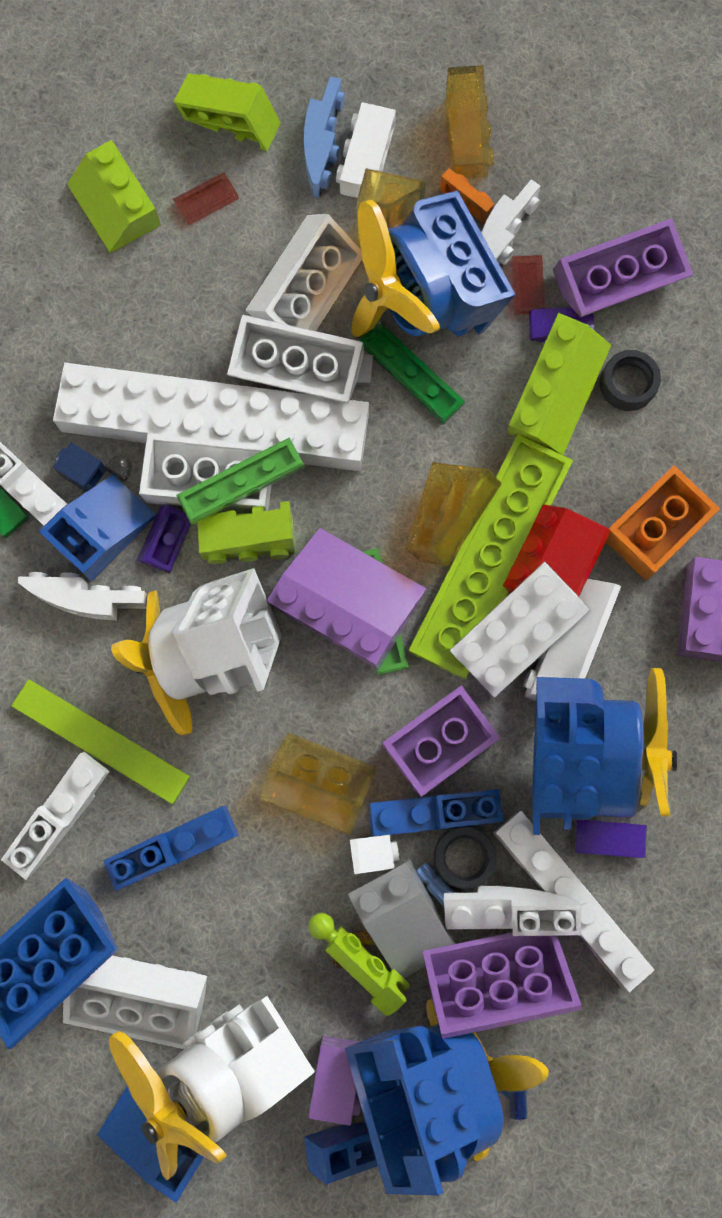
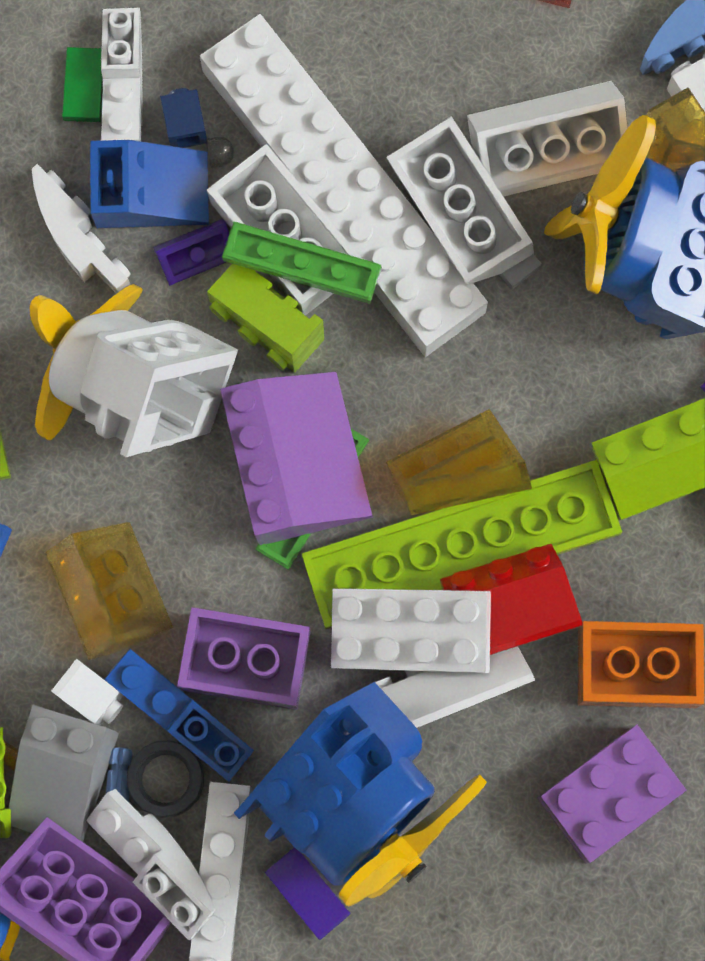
camera: 45 degrees right, 0 degrees up
green tile [359,322,465,424] -> none

